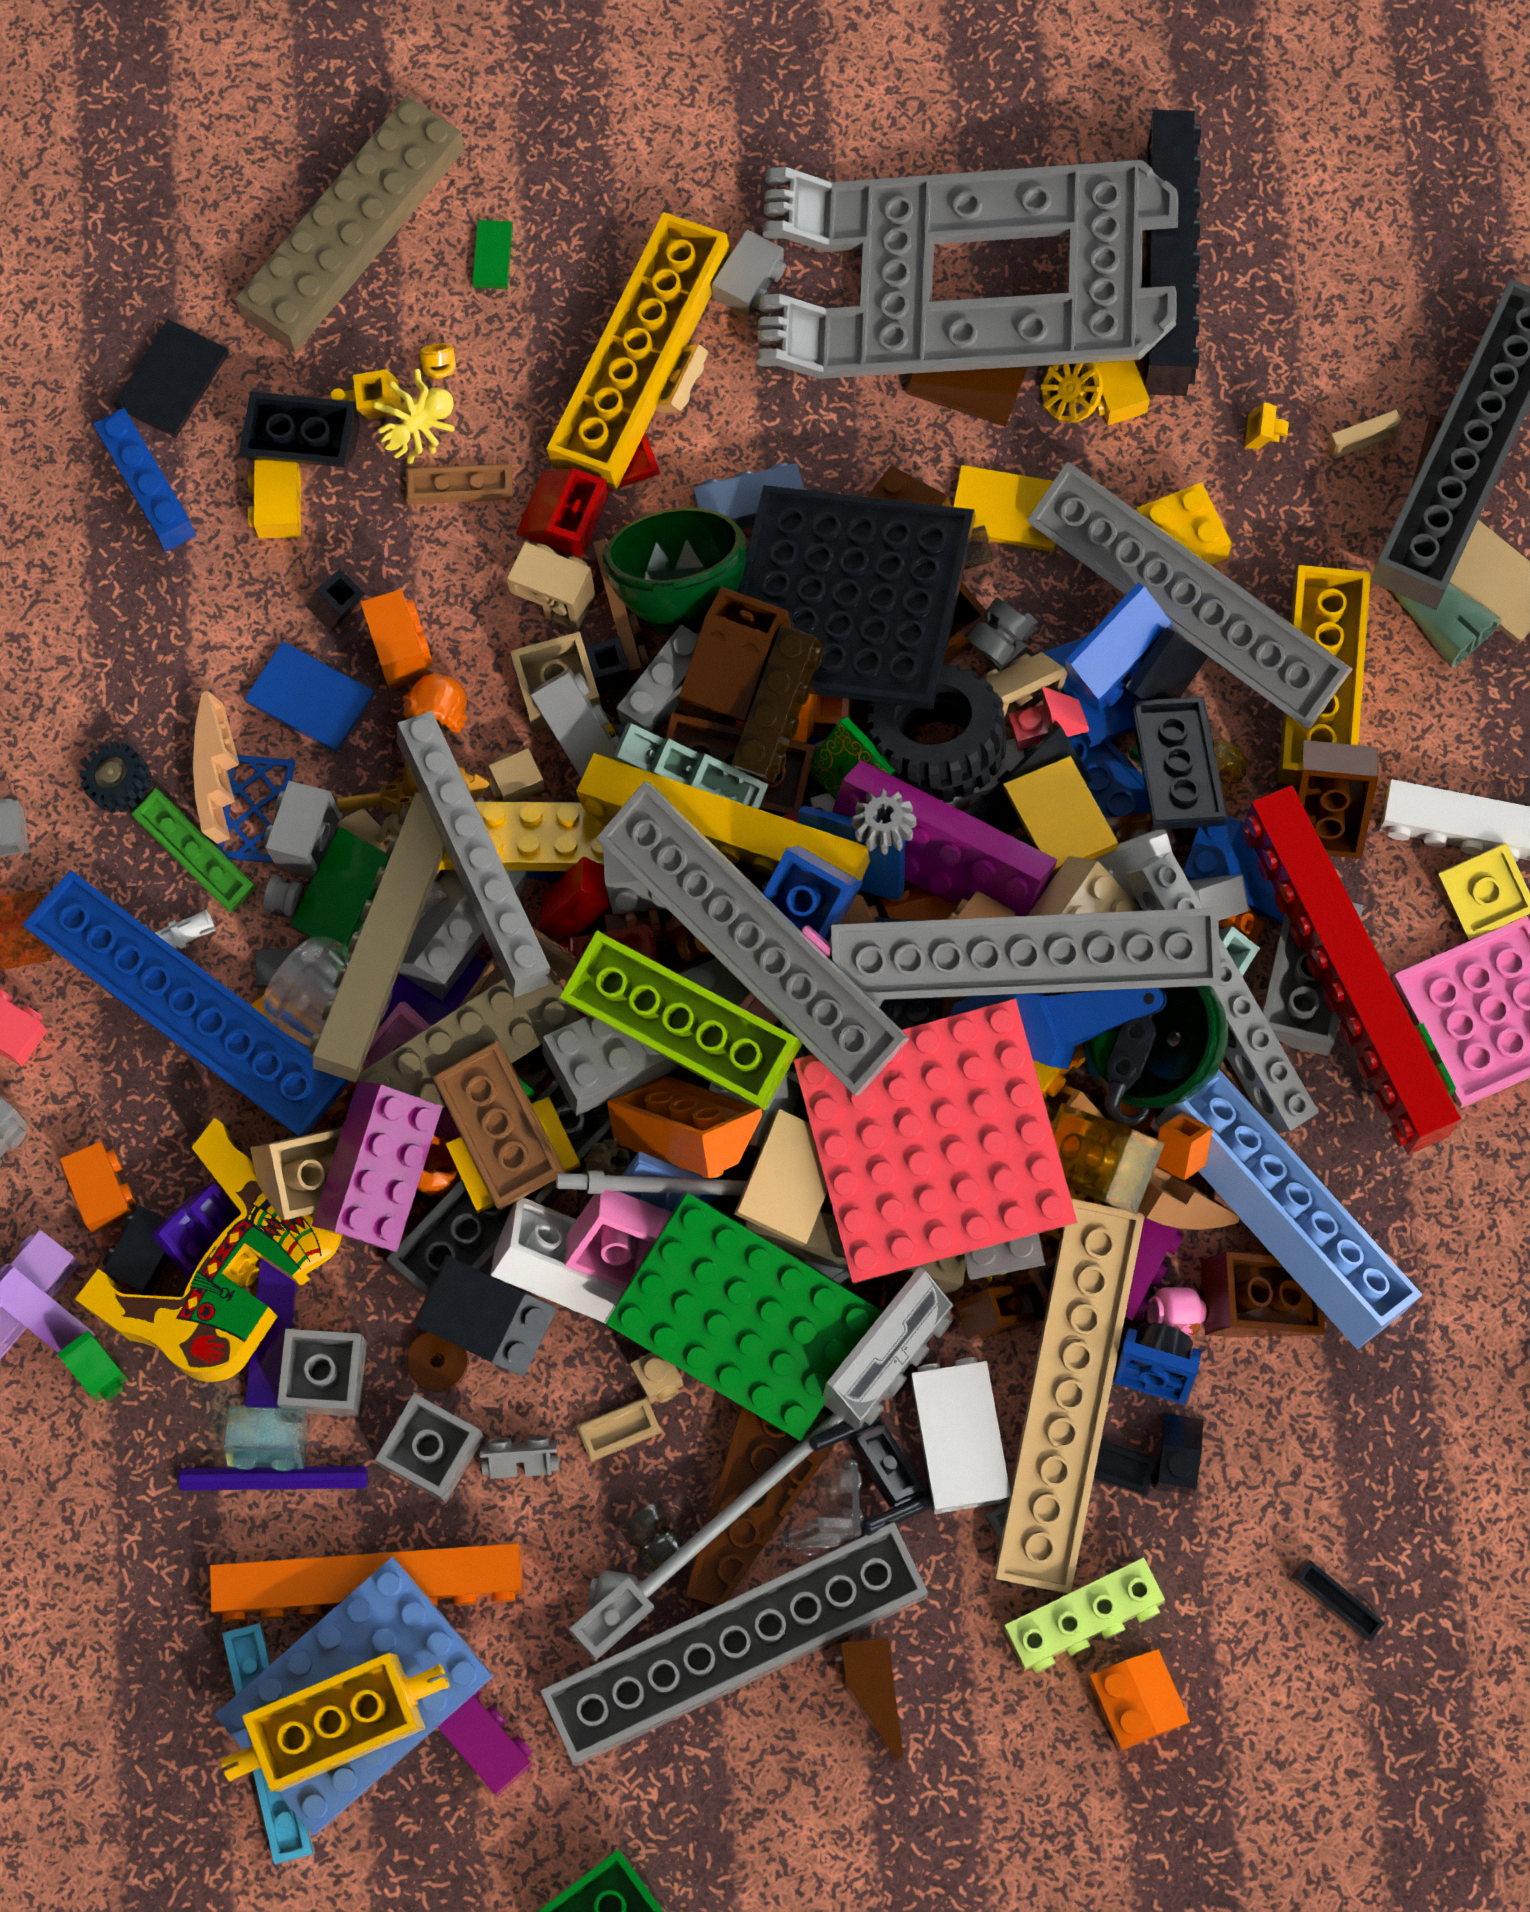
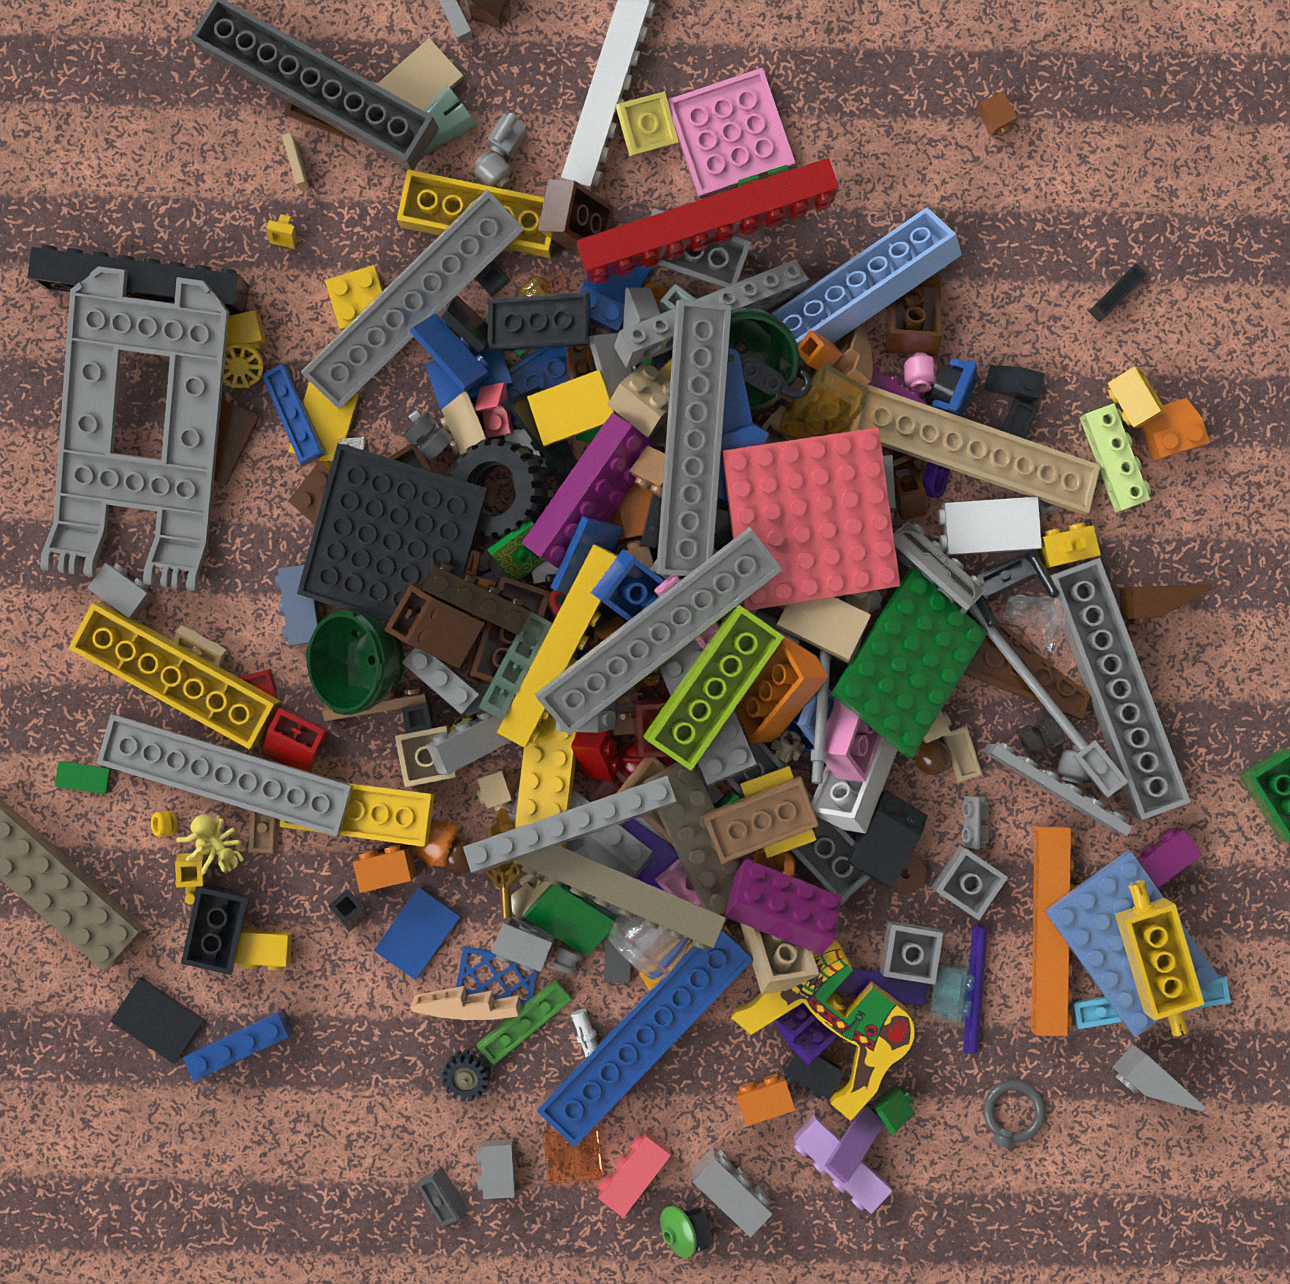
camera: 90 degrees left, 15 degrees up
tan brick [507,542,595,632] -> none
light grey gear [852,788,917,855] -> none
none -> light grey plate [97,714,354,836]
none -> blue tile [262,363,326,466]
none -> yellow plate [280,783,435,847]
none -> light grey head [474,152,512,189]
none -> black tile [475,260,510,297]
none -> light grey brick [487,113,527,159]
none -> reddish brown piece [910,740,951,775]
none -> dark purple plate [922,462,950,498]
none -> light grey plate [983,742,1132,836]
none -> dark grey piece [983,1080,1045,1150]
none -> yellow brick [1040,522,1101,568]
none -> yellow brick [1108,366,1166,428]
none -> light grey slope [1112,1044,1206,1112]

